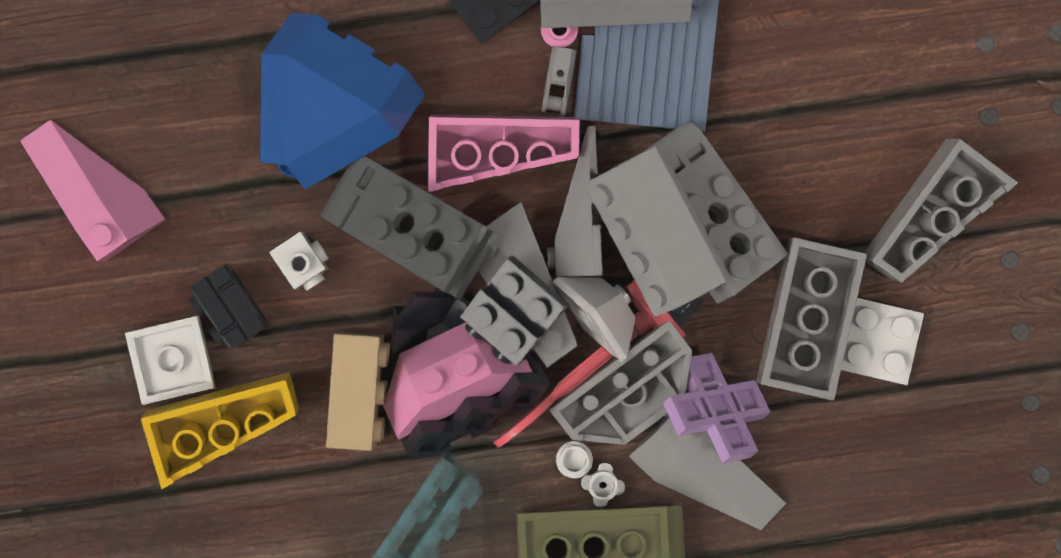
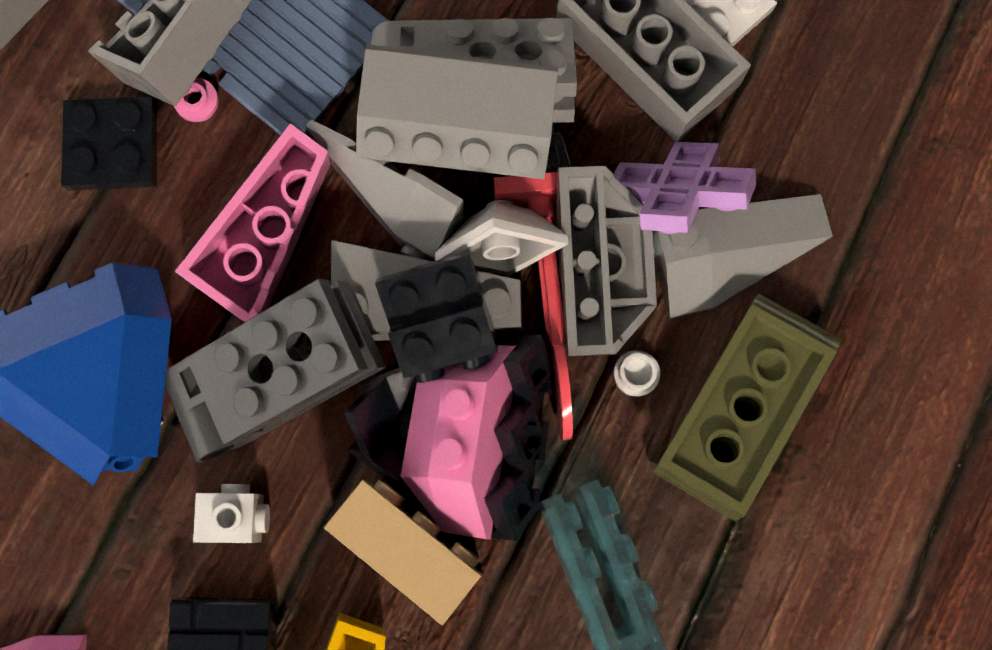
camera: 55 degrees left, 10 degrees down
light grey bar [541,46,577,116] -> none
white plate [581,463,625,507] -> none

